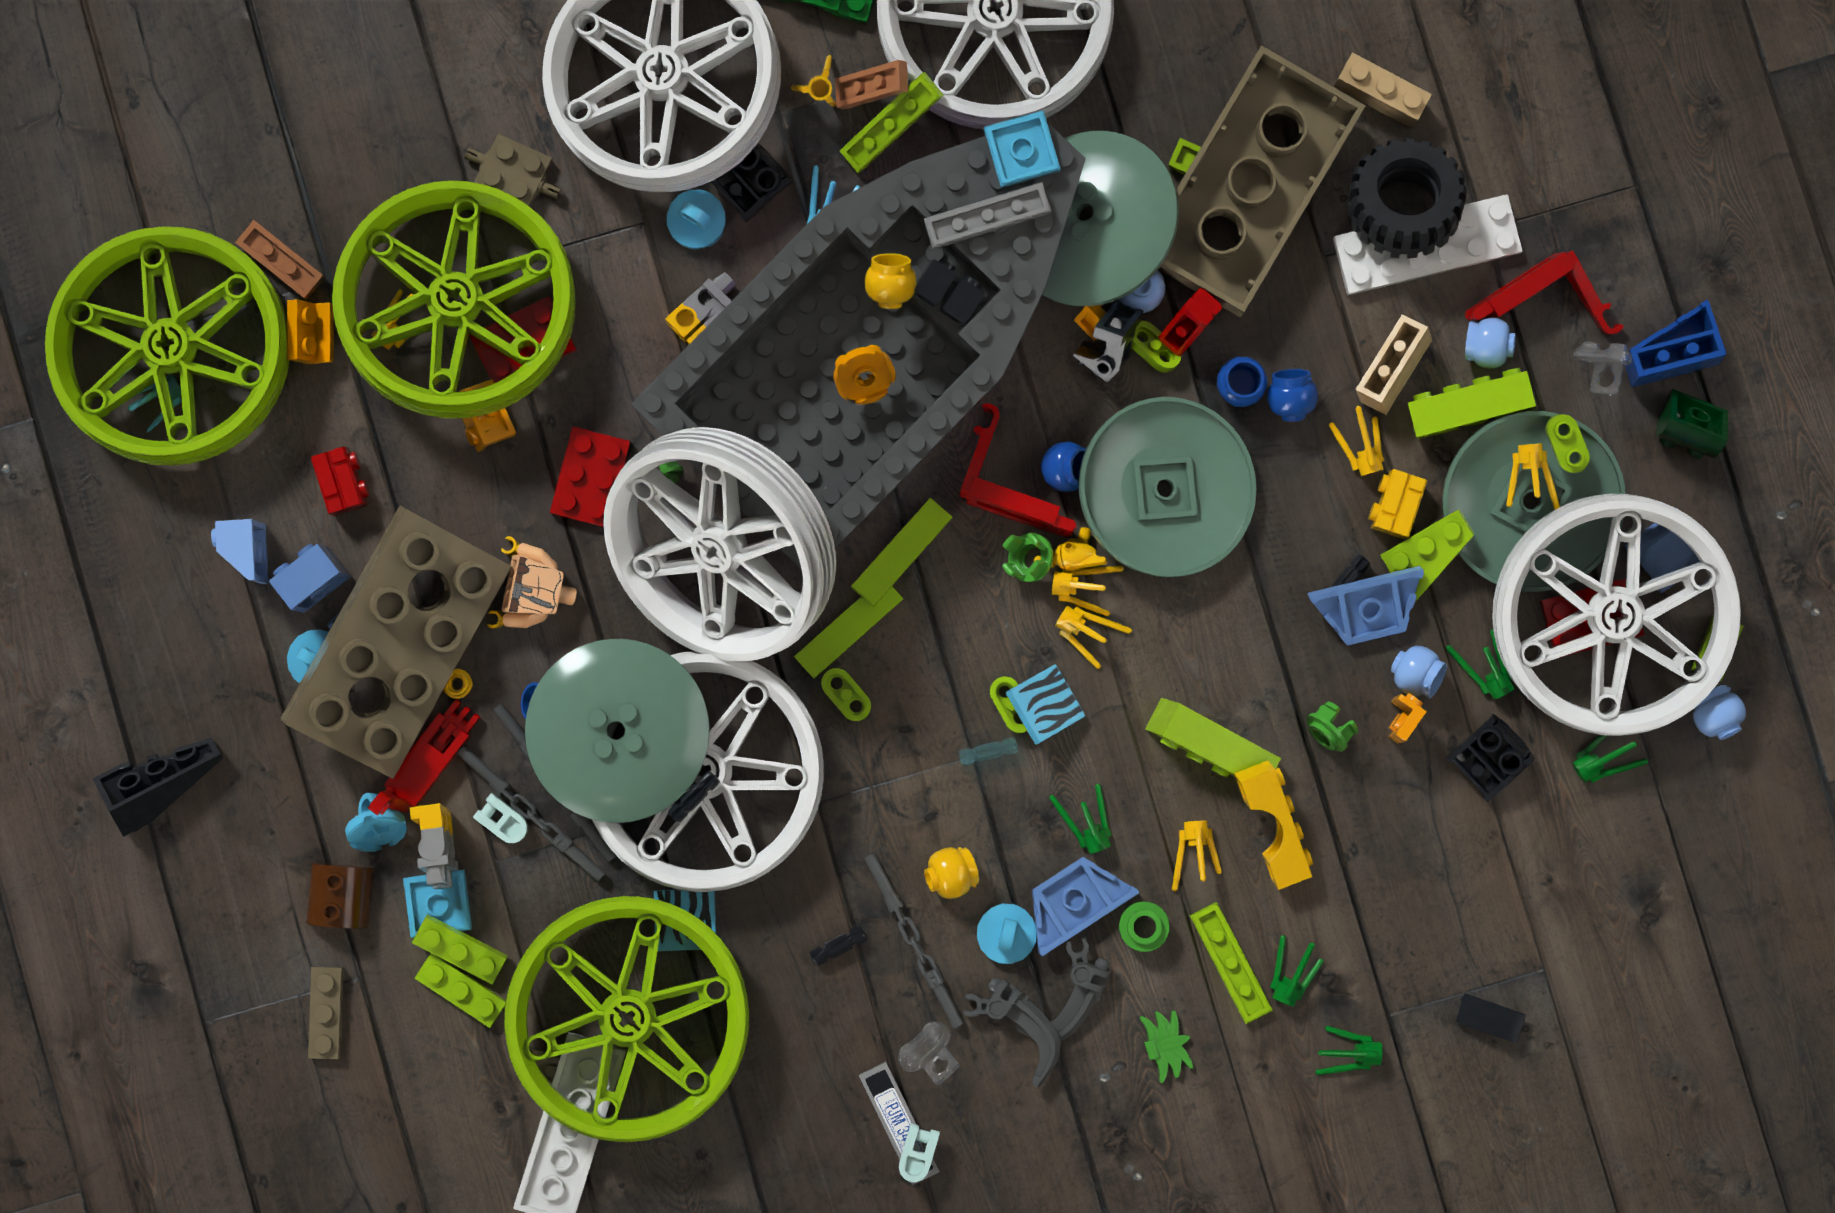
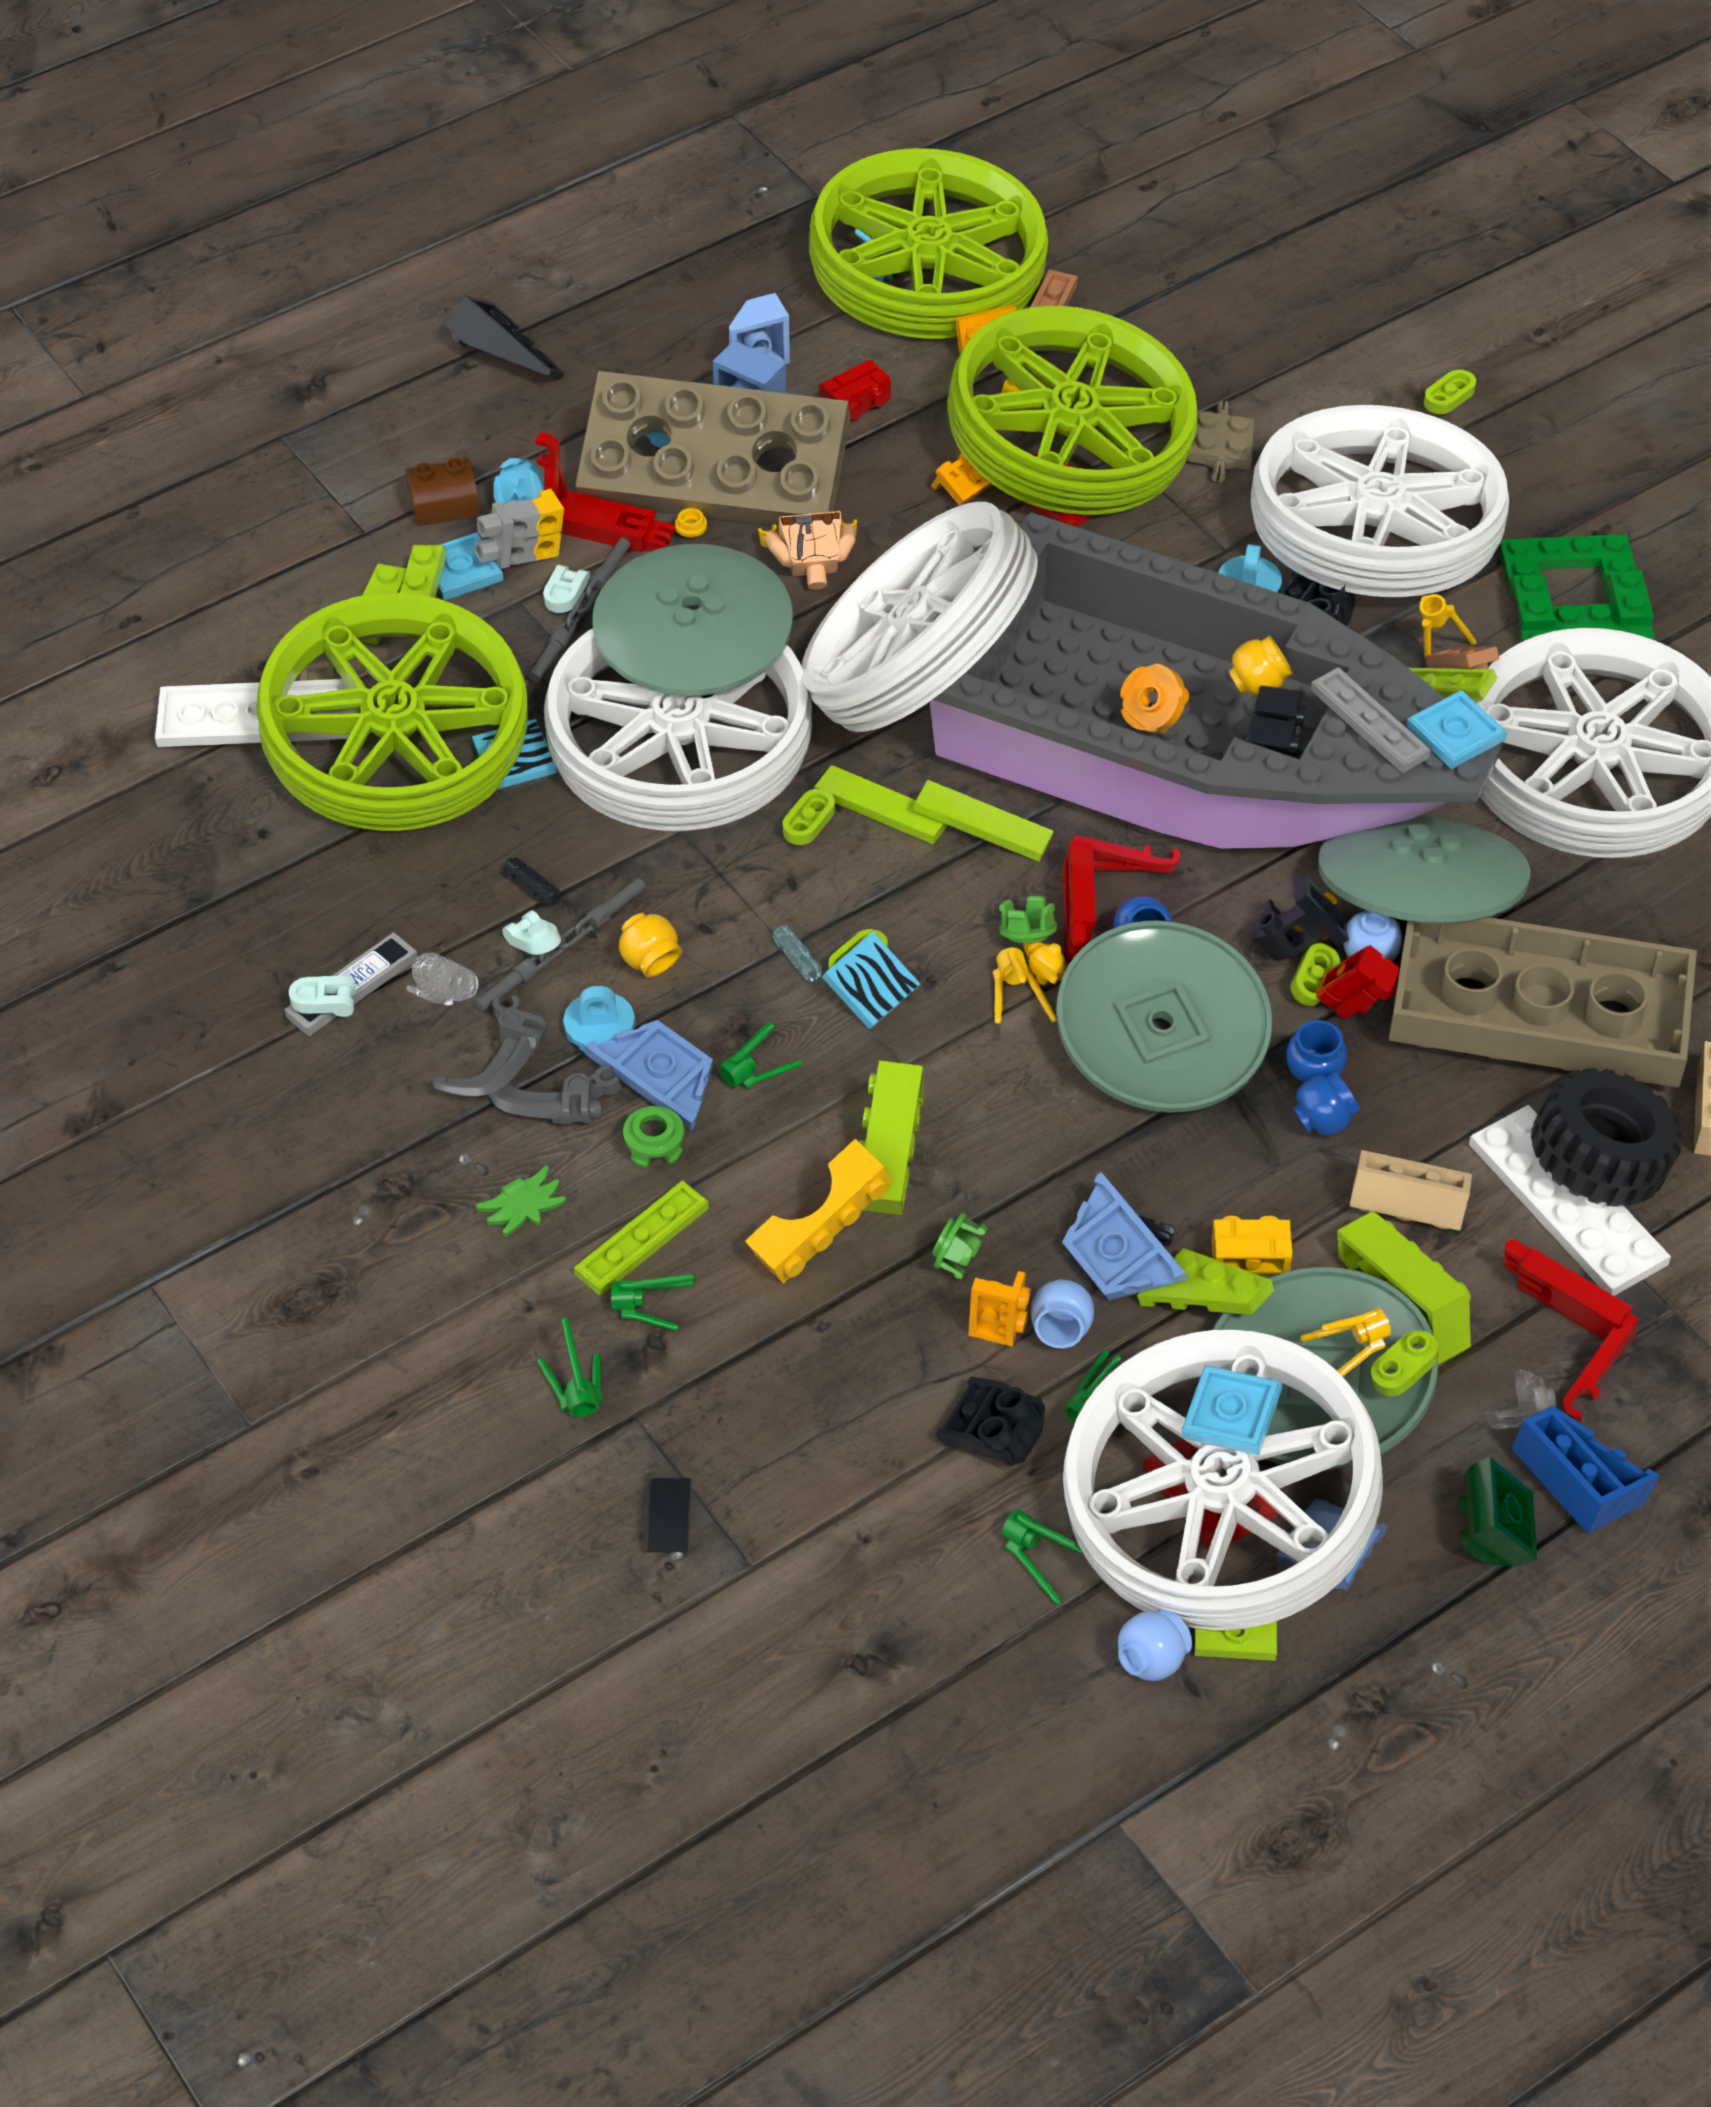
camera: 70 degrees right, 35 degrees down
dark tan plate [308,966,344,1059] -> none
black axle [668,771,720,822] -> none
yellow plant [1055,606,1132,669] -> none
yellow plant [1172,820,1222,892] -> none
yellow plant [1329,406,1384,476] -> none
light blue piece [1465,318,1516,369] -> none
none -> light aqua plate [502,910,561,955]
none -> medium azure tile [1181,1365,1282,1455]

